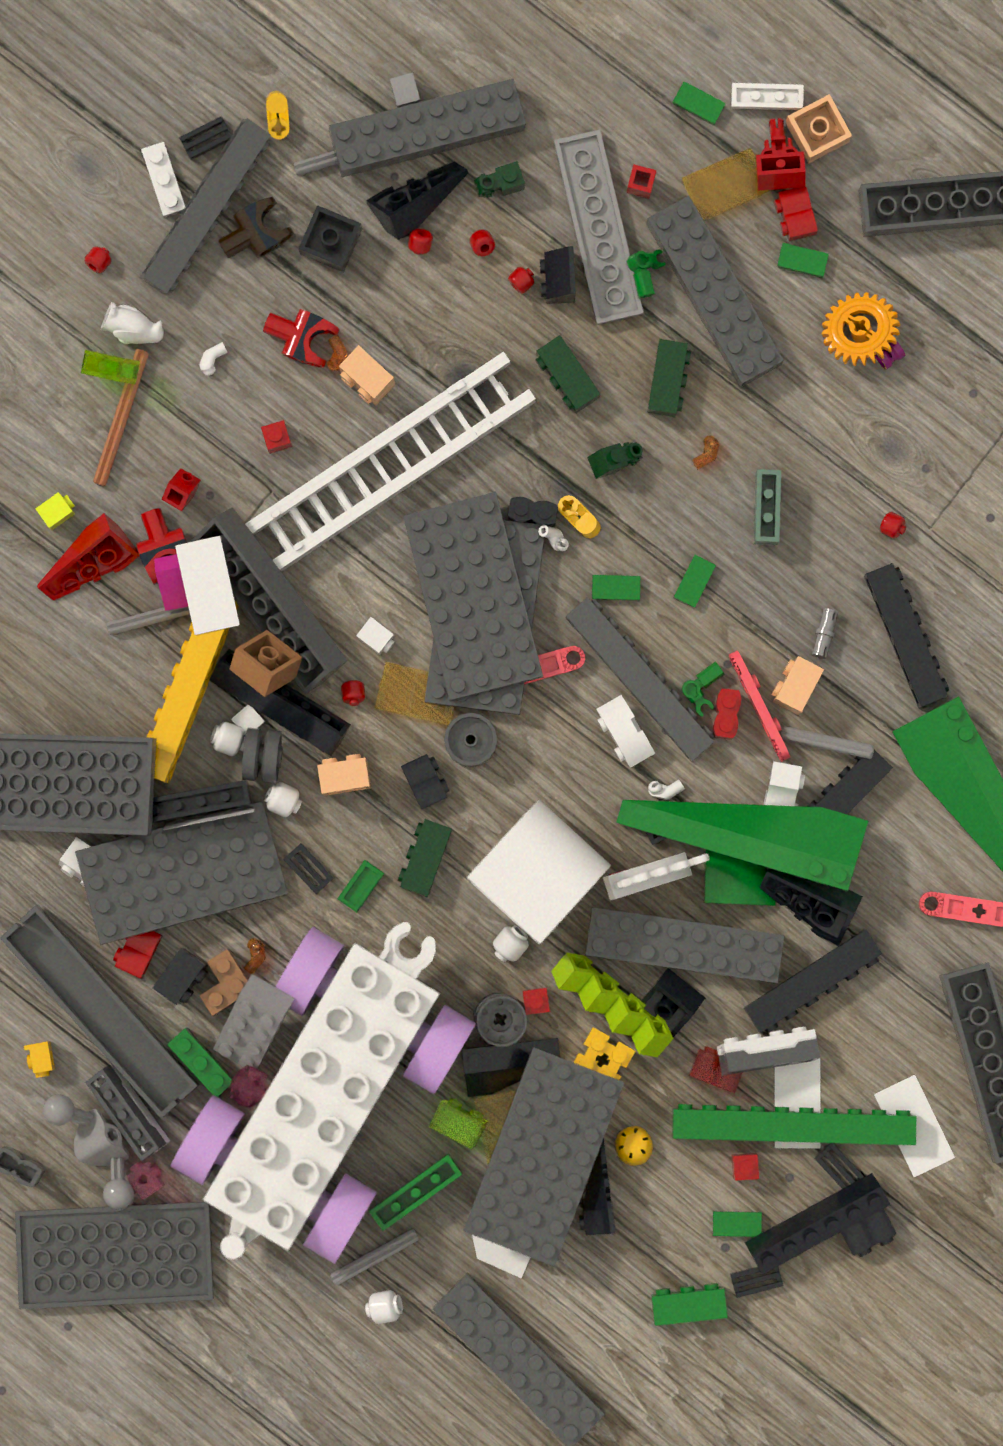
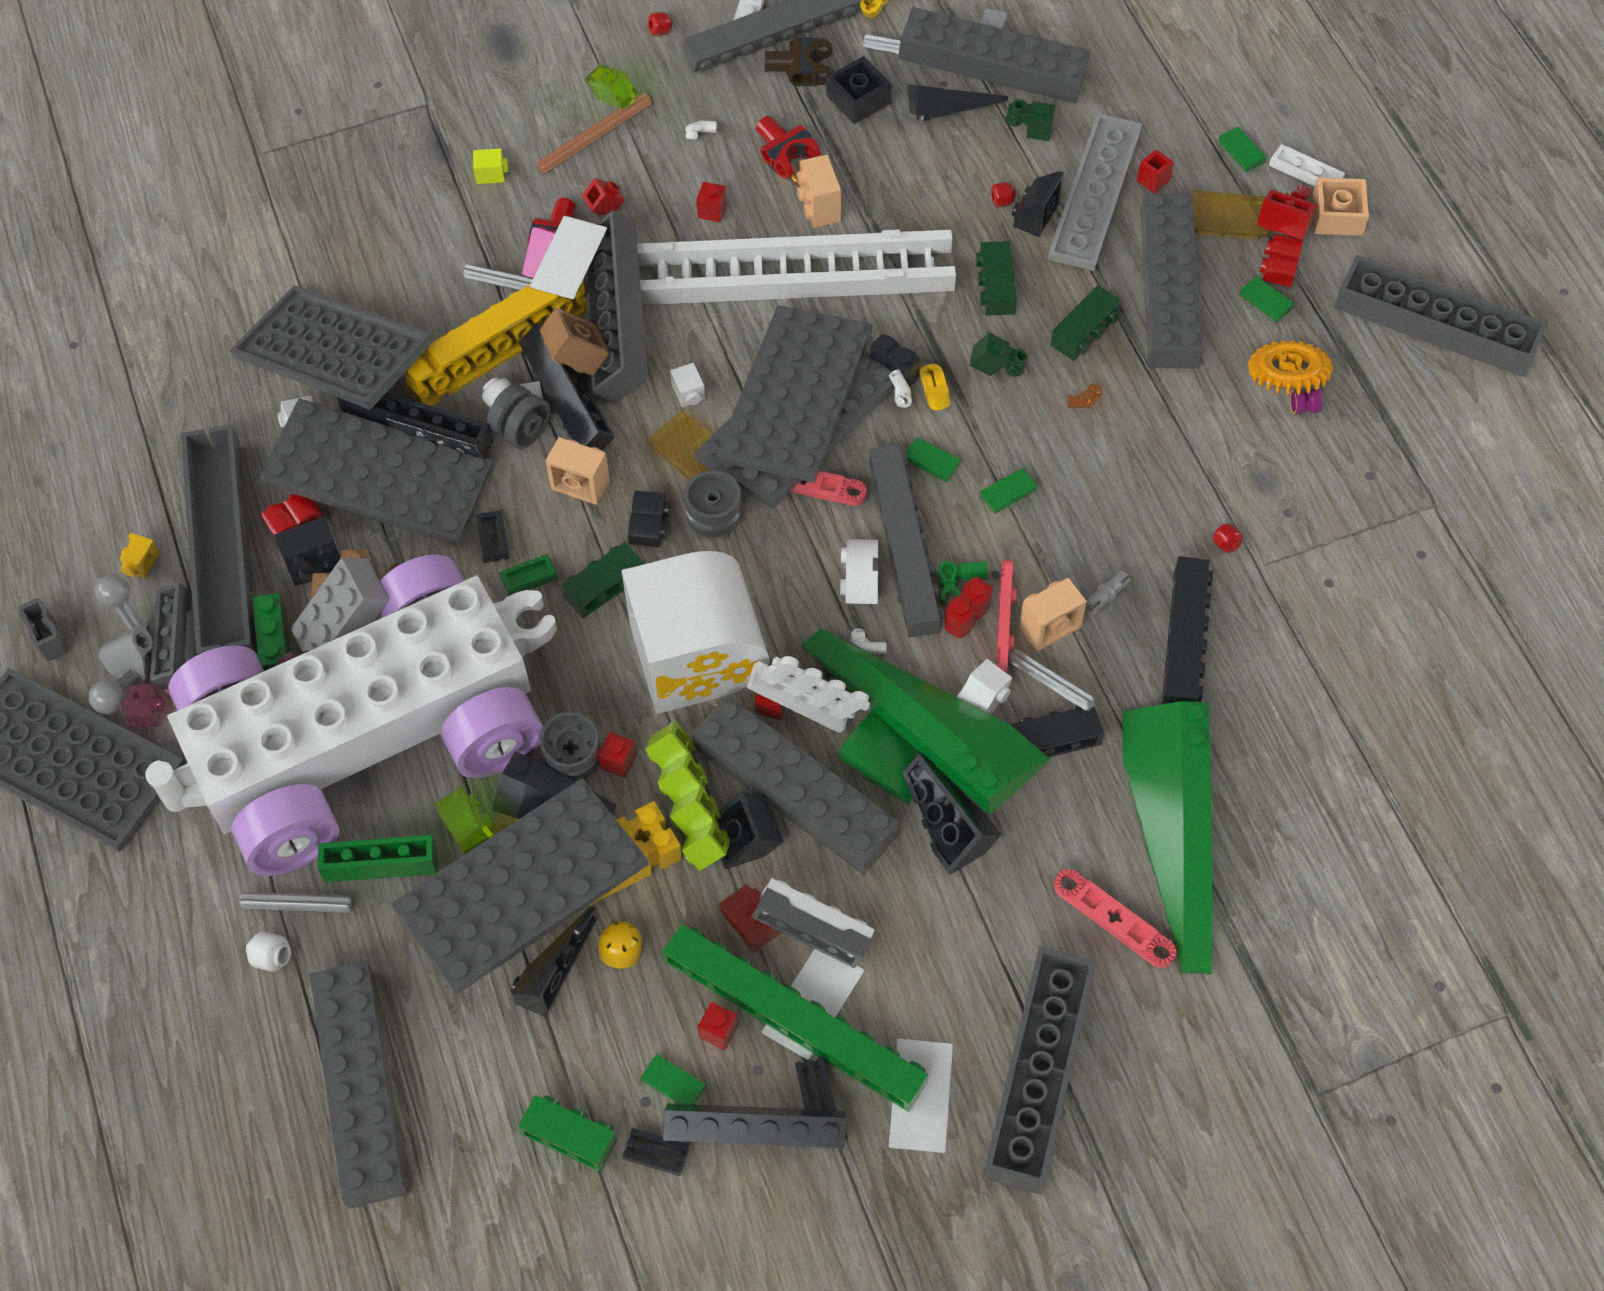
camera: 30 degrees right, 25 degrees down
red wedge [37,513,140,601] -> none
white animal [101,302,164,344] -> none
white head [264,782,302,817] -> none
red piece [341,680,365,706] -> none
red piece [408,228,433,255] -> none
red piece [469,230,495,257] -> none
white sticker [472,1235,531,1278] -> none
white head [493,925,529,962] -> none
green bar [627,249,666,298] -> none
black brick [743,929,882,1034] -> none
sand green brick [753,469,781,545] -> none
black brick [841,1209,897,1257] -> none

